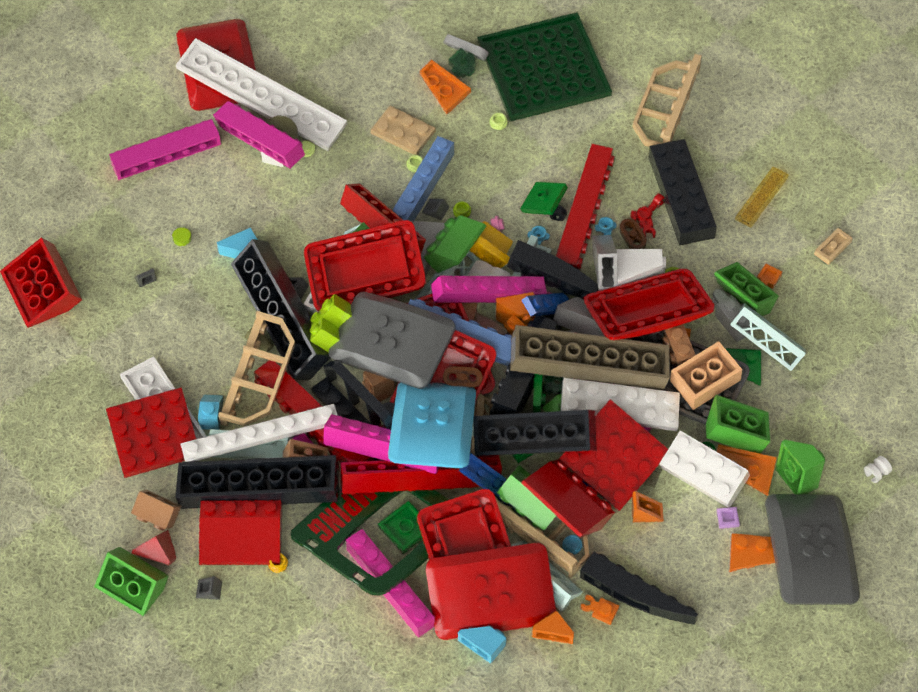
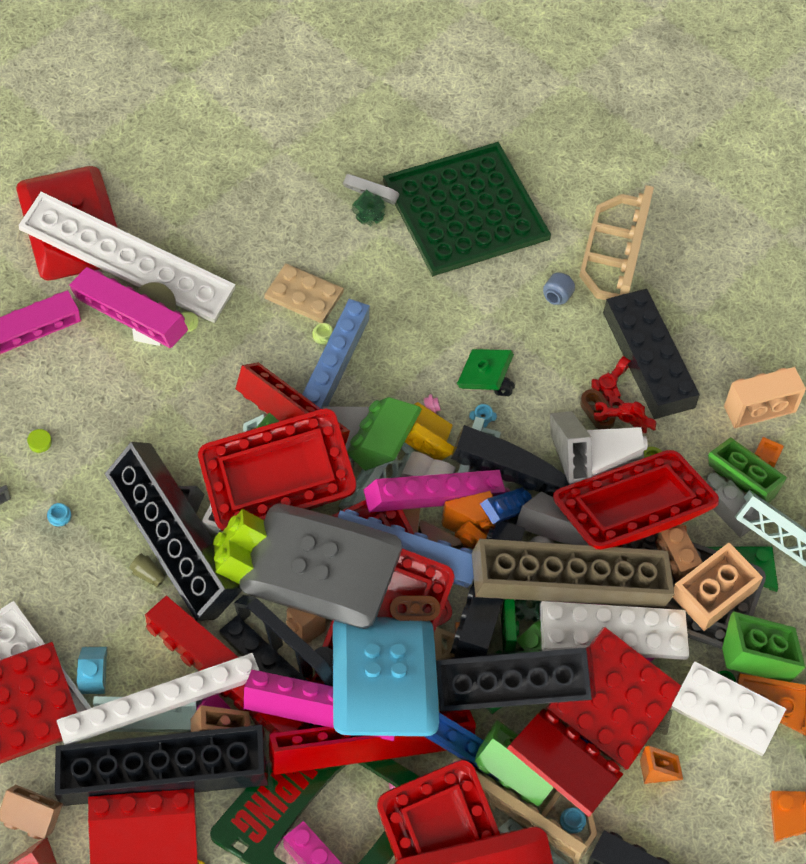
camera: 10 degrees left, 0 degrees up
medium azure slope [217,228,258,258] -> none
tan plate [218,311,295,427] -> none
green plate [378,501,423,554] -> none
orange wing [420,60,471,114] -> none
dark grey slope [422,199,449,220] -> none
lime plate [453,201,471,218] -> none
yellowish green plate [490,113,508,130] -> none
red brick [556,144,615,269] -> none
medium azure plate [595,217,617,235] -> none
lavender tile [716,507,740,529] -> none
clear yellow tile [735,167,789,228] -> none
none -> medium azure plate [47,503,71,527]
none -> sand blue head [543,272,575,305]
none -> red piece [594,401,657,433]
none -> light nougat brick [724,367,806,428]

